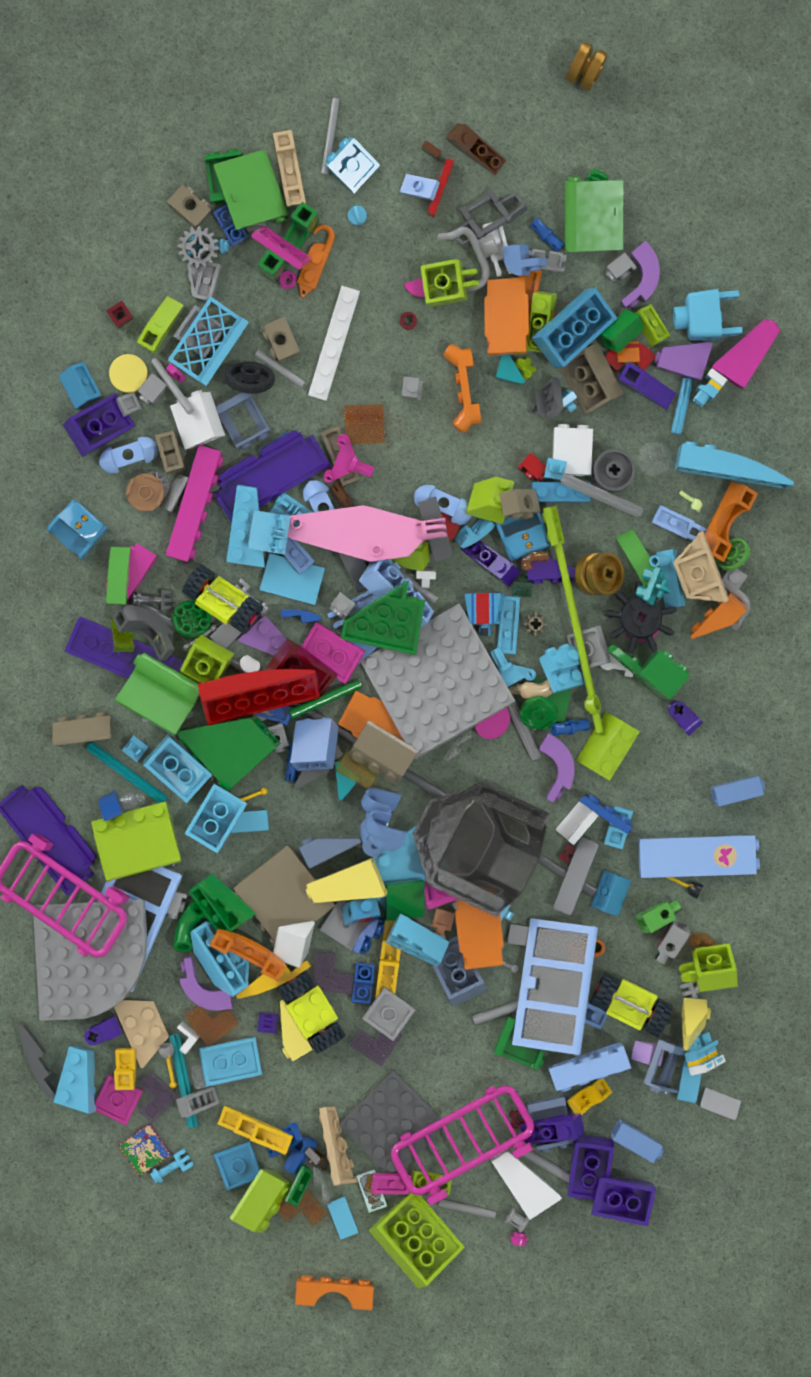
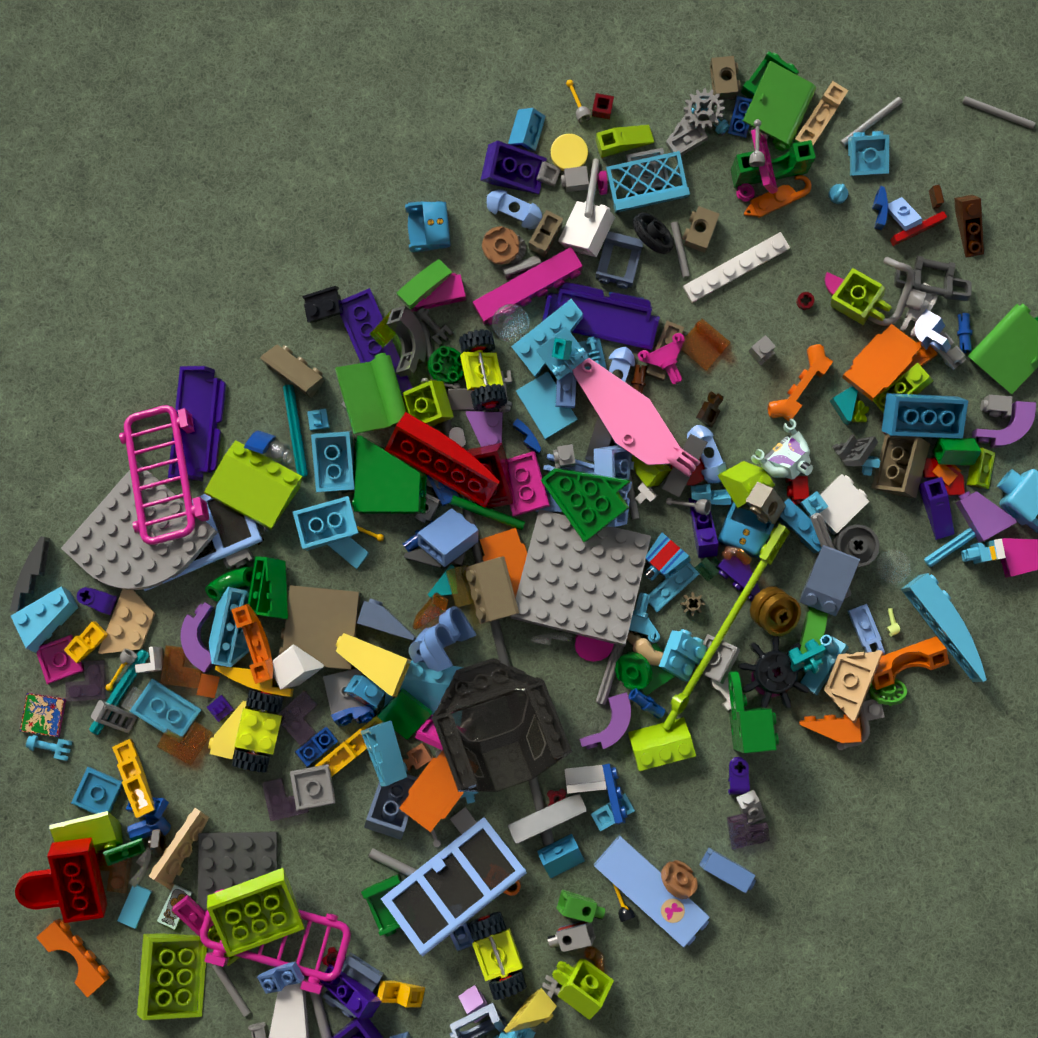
camera: 45 degrees right, 5 degrees down
light blue wedge [548,1042,631,1092] -> none
none -> red brick [15,837,107,923]
none -> clear orange plate [157,722,212,765]
none -> orange sticker [196,673,220,698]
none -> lime slope [207,868,304,957]
none -> medium blue slope [257,961,304,994]
none -> black plate [302,286,343,323]
none -> clear orange slope [413,592,448,630]
none -> clear tile [492,304,530,342]
none -> teal plate [552,338,572,360]
none -> hinge [566,80,592,123]
none -> medium nougat tile [661,860,698,899]
none -> light grey hinge [666,497,711,515]
none -> dark brown plate [696,391,724,428]
none -> clear purple plate [727,813,770,849]
none -> light grey brick [736,790,766,825]
none -> light grey hinge [749,119,765,167]
none -> light aqua torso [751,419,813,479]
none -> sand blue slope [799,545,860,616]
none -> blue slope [872,186,888,230]
none -> light grey bar [962,96,1036,129]

